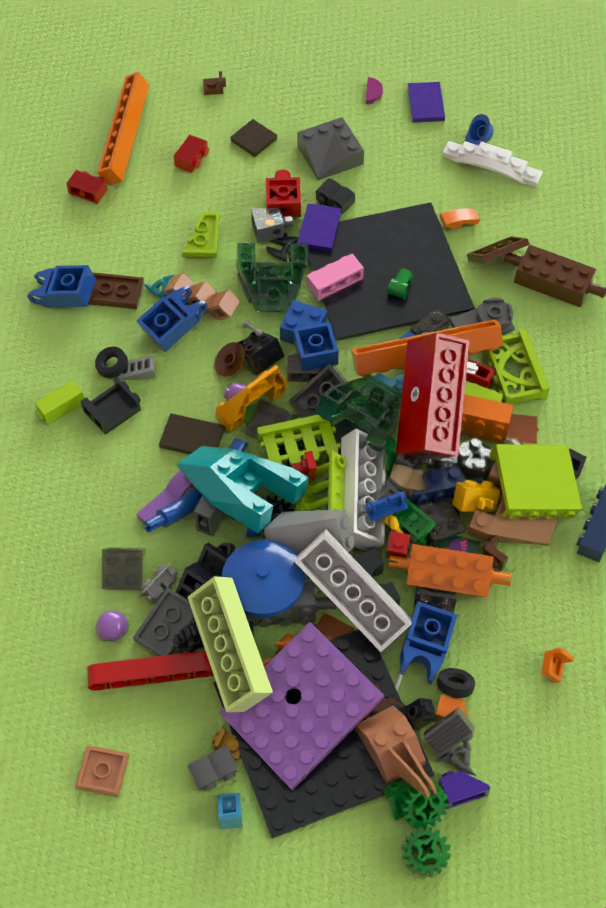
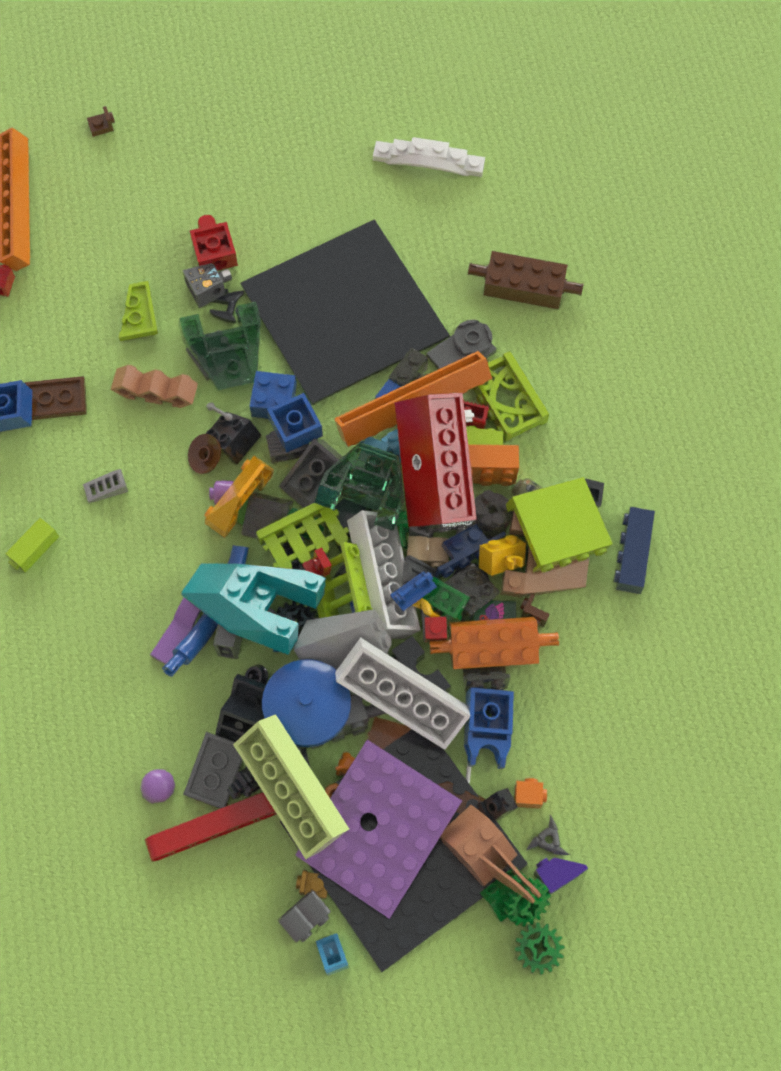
camera: 15 degrees left, 10 degrees up
nougat tile [75,745,130,797] -> none
black panel [80,377,141,435] -> none
black tyre [95,346,128,378] -> none
clear smoke bracket [102,547,145,590] -> none
blue brick [136,285,208,352] -> none
light grey hinge [139,563,178,603] -> none
teal piece [143,274,175,298] -> none
dark brown tile [159,413,225,454] -> none
red brick [174,134,209,173] -> none
dark brown tile [230,119,277,157] -> none
dark grey slope [297,117,364,180] -> none
dark purple tile [297,203,342,252] -> none
bright pink brick [307,254,364,301] -> none
black brick [316,178,355,214] -> none
magenta tile [366,77,383,104] -> none
green piece [387,268,413,299] -> none
dark purple tile [408,82,445,122] -> none
dark grey brick [423,707,475,757] -> none
black tyre [437,668,475,698] -> none
orange slope [439,209,480,229] -> none
blue piece [464,114,494,146] -> none
reddish brown tile [467,236,530,263] -> none
clear red piece [506,414,539,443] -> none
orange bracket [541,648,574,683] -> none

